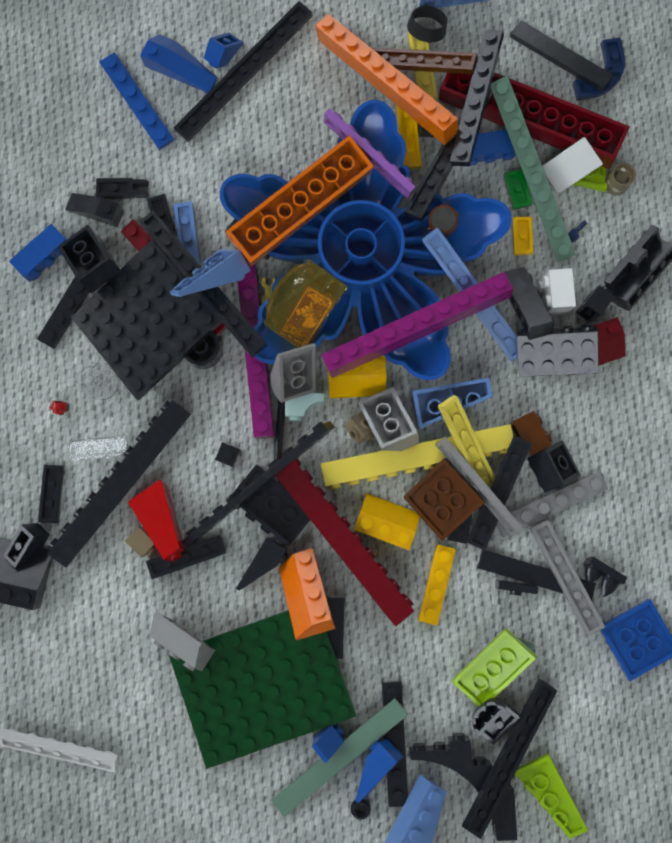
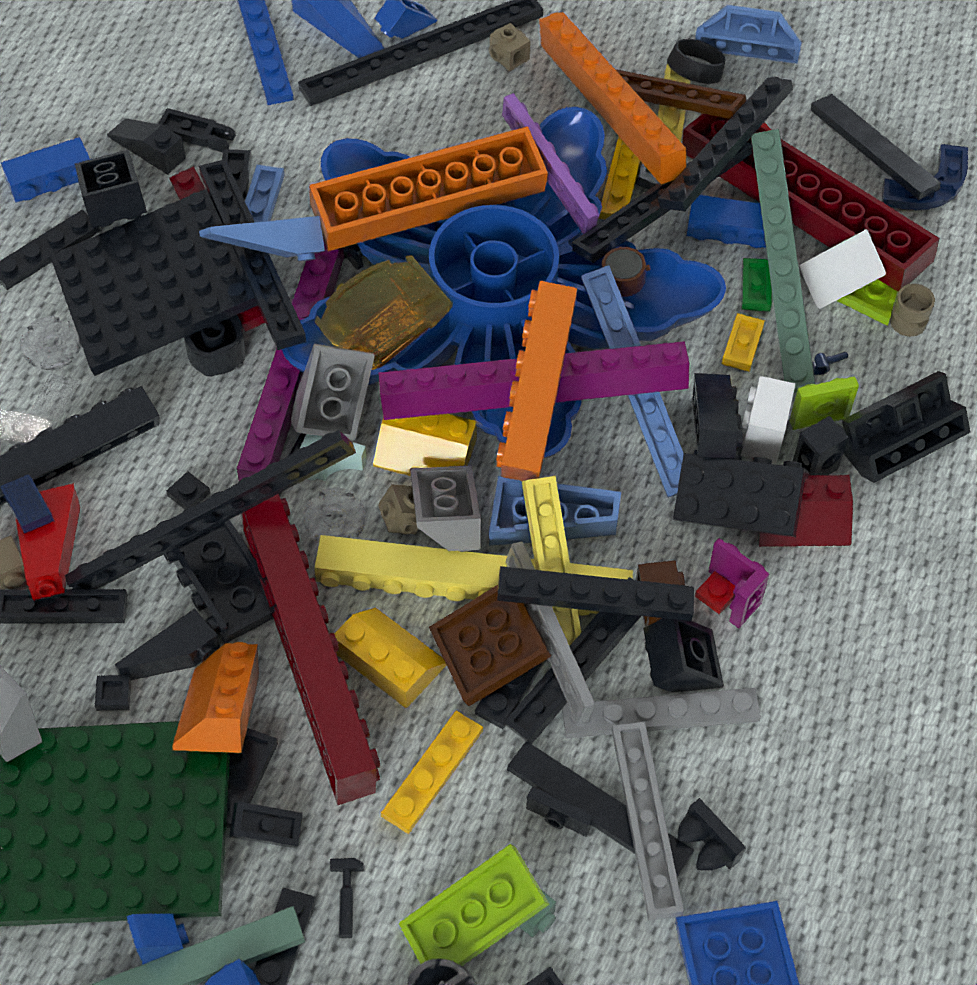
camera: 15 degrees right, 25 degrees down
none -> dark blue tile [0,475,54,534]
none -> black plate [95,675,131,711]
none -> black plate [229,802,303,848]
none -> black piece [330,858,365,938]
none -> dark tan brick [489,23,530,72]
none -> orange brick [496,281,577,481]
none -> black plate [497,566,694,621]
none -> red plate [695,571,736,615]
none -> magenta bracket [708,538,770,628]
none -> lime plate [789,376,859,430]

